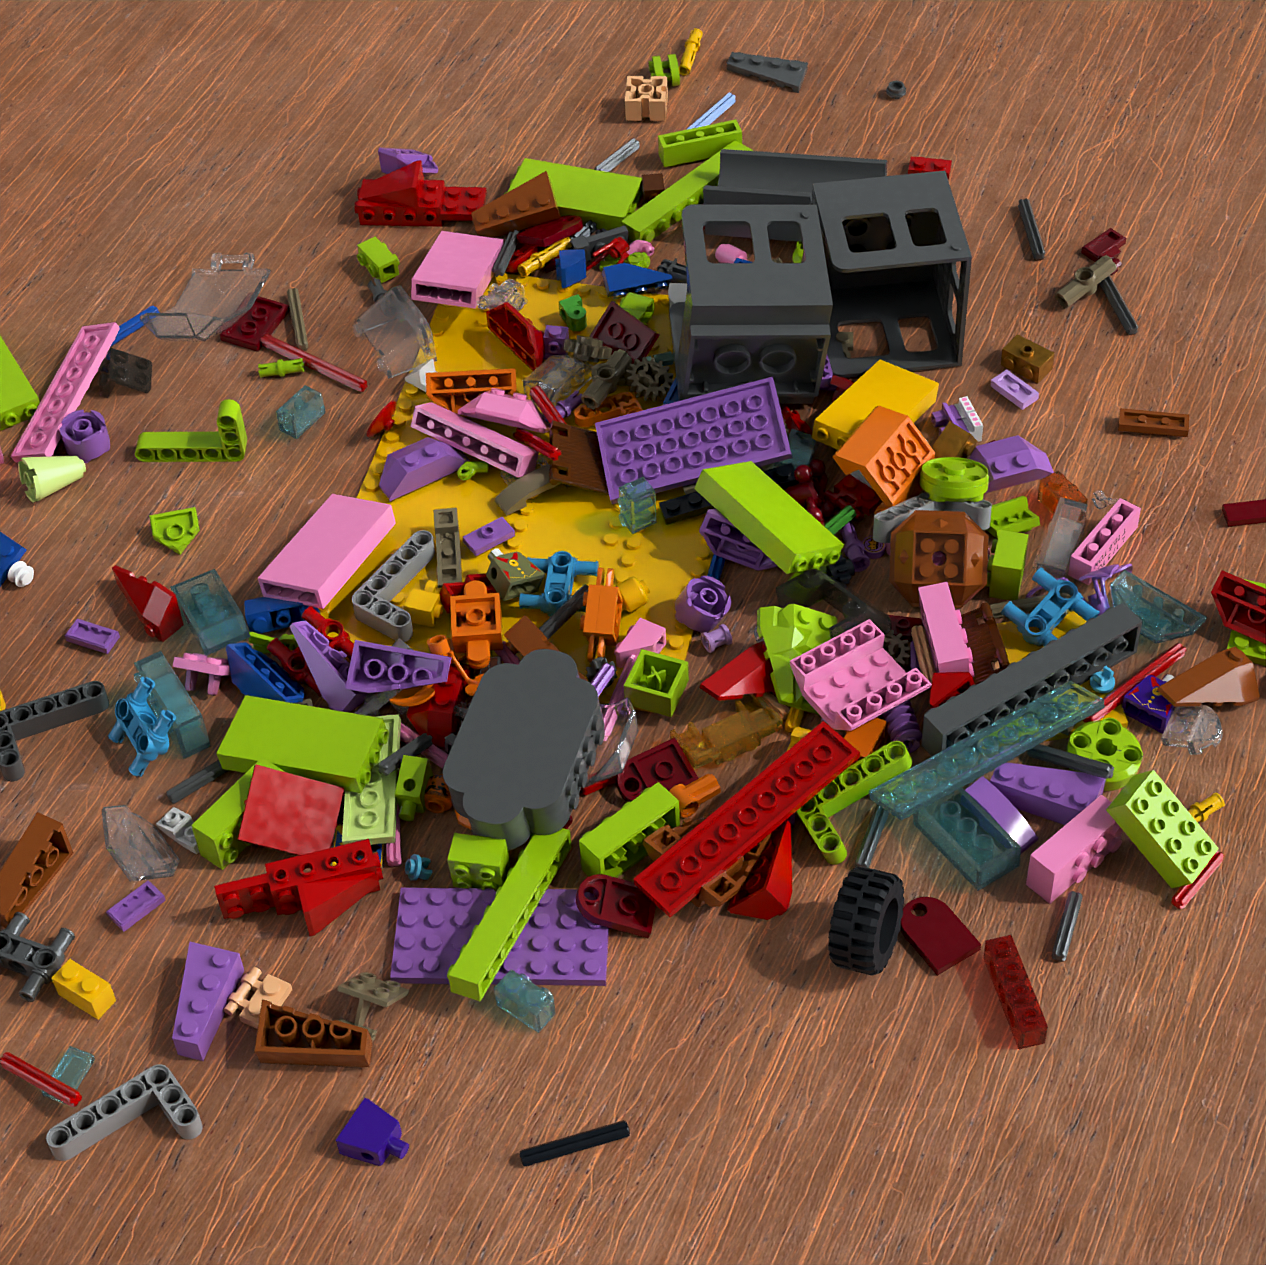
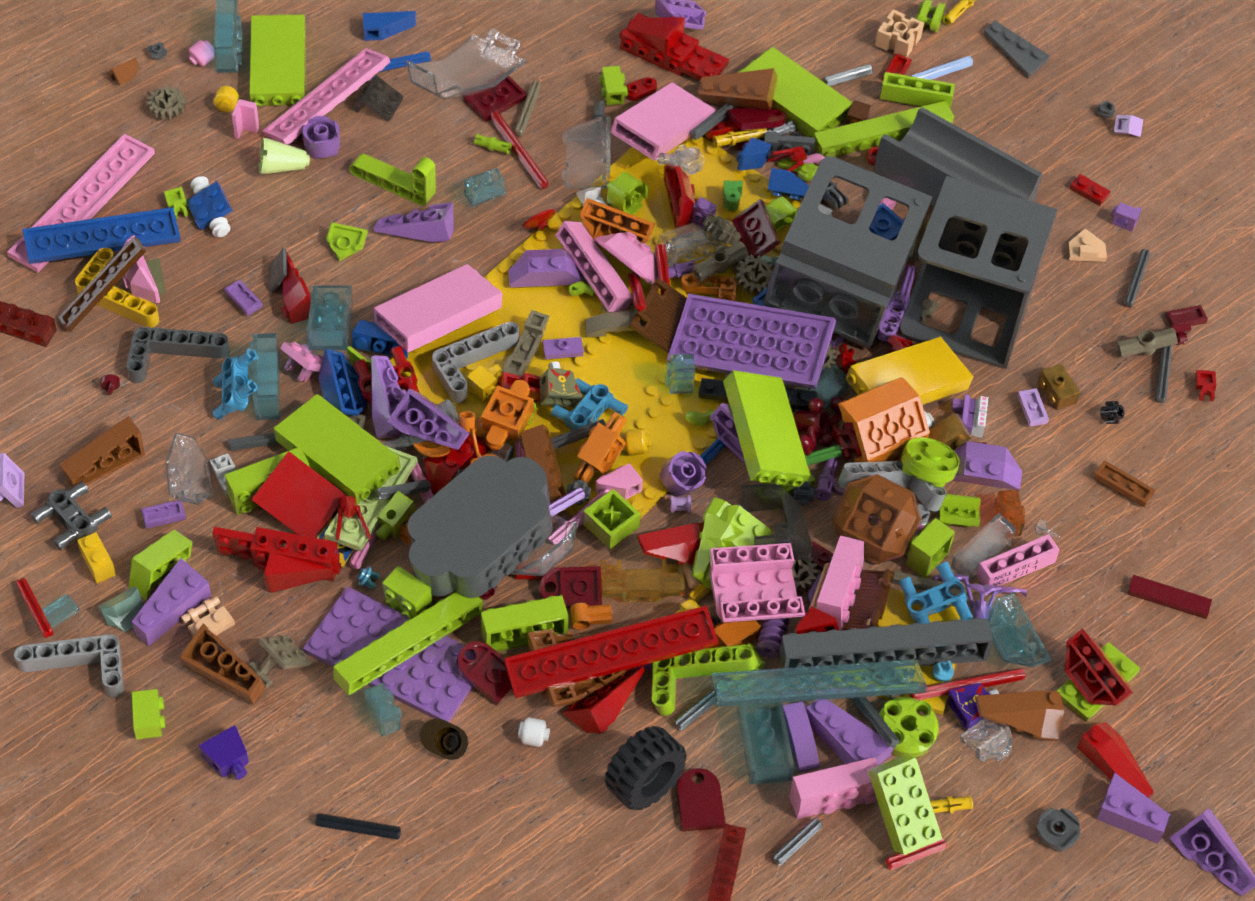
camera: 20 degrees right, 5 degrees up
none -> sand green slope [98,586,144,632]
none -> lime wedge [128,530,193,601]
none -> lime brick [132,689,166,740]
none -> dark grey piece [269,248,287,293]
none -> red plant [335,496,371,541]
none -> blue slope [363,11,416,41]
none -> medium lavender wedge [374,202,454,242]
none -> dark brown piece [420,718,469,760]
none -> white head [518,717,550,747]
none -> lime brick [606,171,648,215]
none -> red plate [625,77,657,101]
none -> lime arm [686,410,714,426]
none -> red tile [882,54,912,81]
none -> light nougat plate [1068,229,1107,262]
none -> black gear [1100,401,1125,424]
none -> medium lavender brick [1111,202,1142,232]
none -> lavender panel [1114,115,1143,137]
none -> red plate [1195,370,1217,402]

